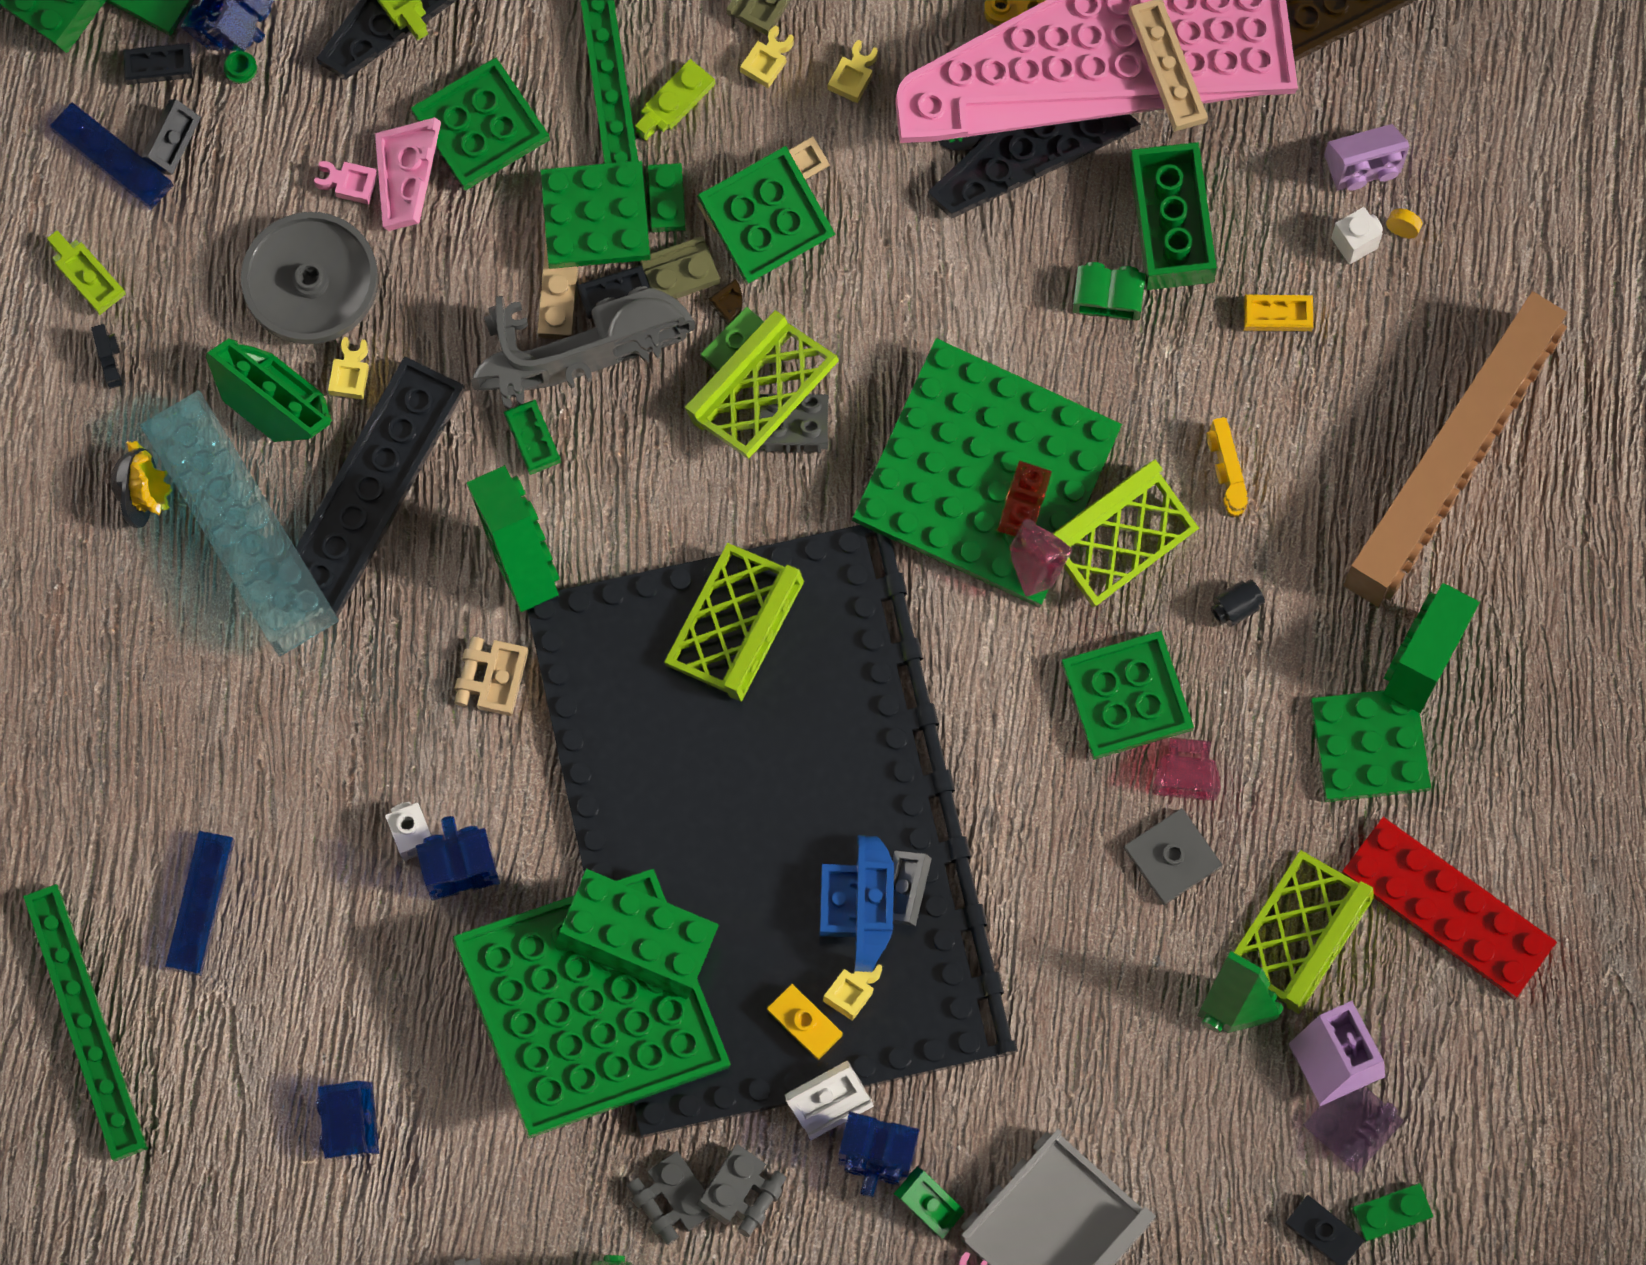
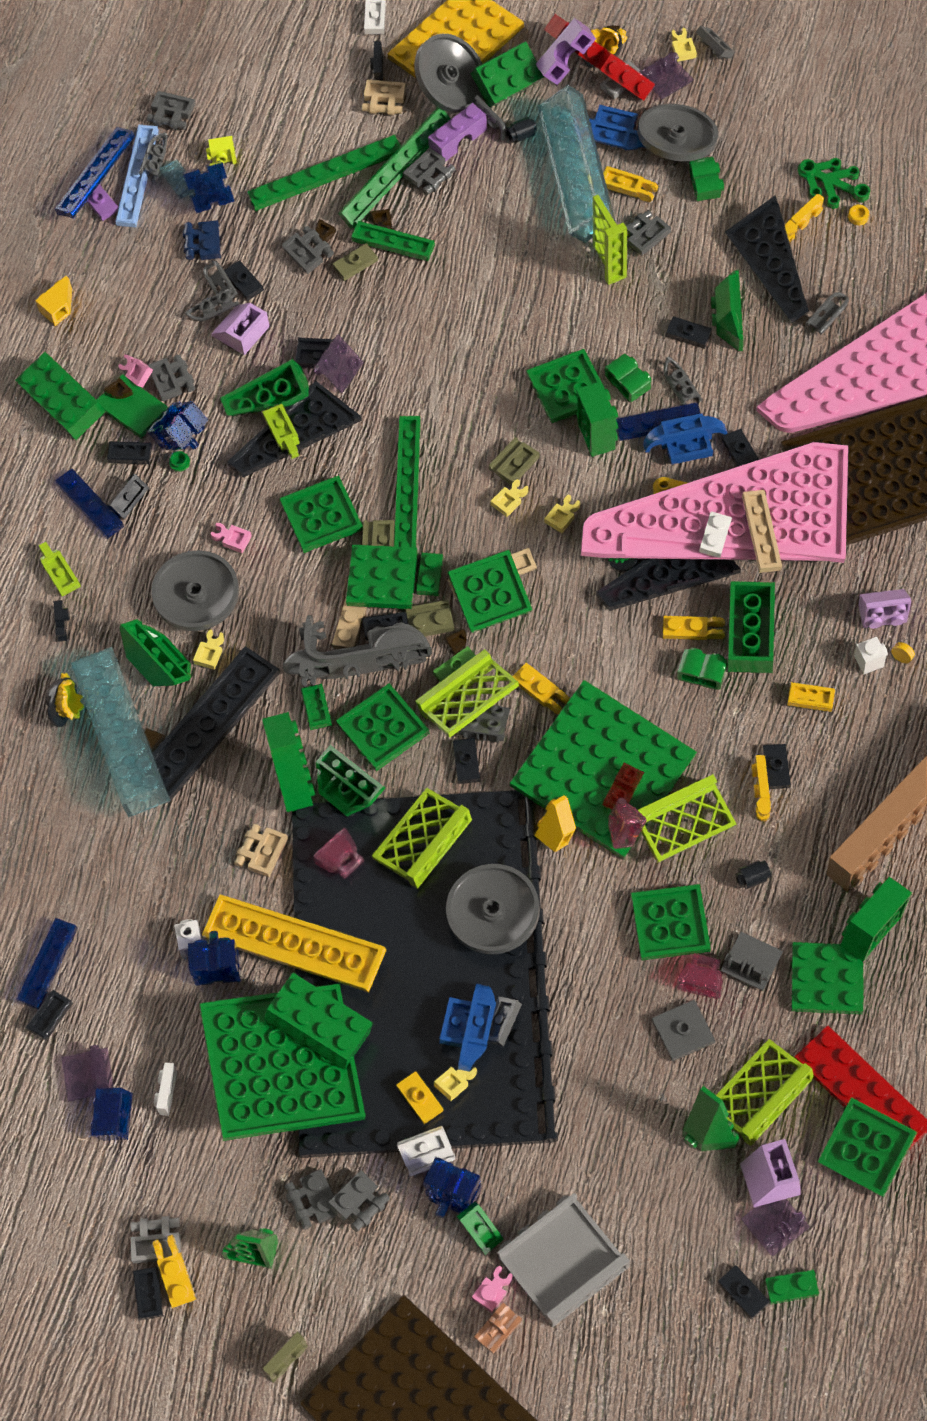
camera: 15 degrees right, 10 degrees down
bright pink wing [375,118,441,231] -> none
lime hinge [635,59,715,141] -> none
none -> black plate [26,990,73,1041]
none -> clear purple hinge [61,1045,115,1102]
none -> dark brown tile [144,727,166,754]
none -> white plate [154,1062,177,1116]
none -> yellow plate [202,894,386,992]
none -> clear pink piece [314,828,364,879]
none -> green wedge [316,745,385,816]
none -> green plate [336,683,430,772]
none -> olive plate [362,520,395,546]
none -> dark grey dish [446,864,540,954]
none -> black plate [453,738,480,784]
none -> yellow hinge [512,662,570,714]
none -> yellow slope [535,795,576,852]
none -> yellow hinge [663,616,725,640]
none -> white plate [699,511,732,558]
none -> dark grey hinge [721,932,783,991]
none -> black plate [763,744,791,790]
none -> green plate [818,1097,917,1198]

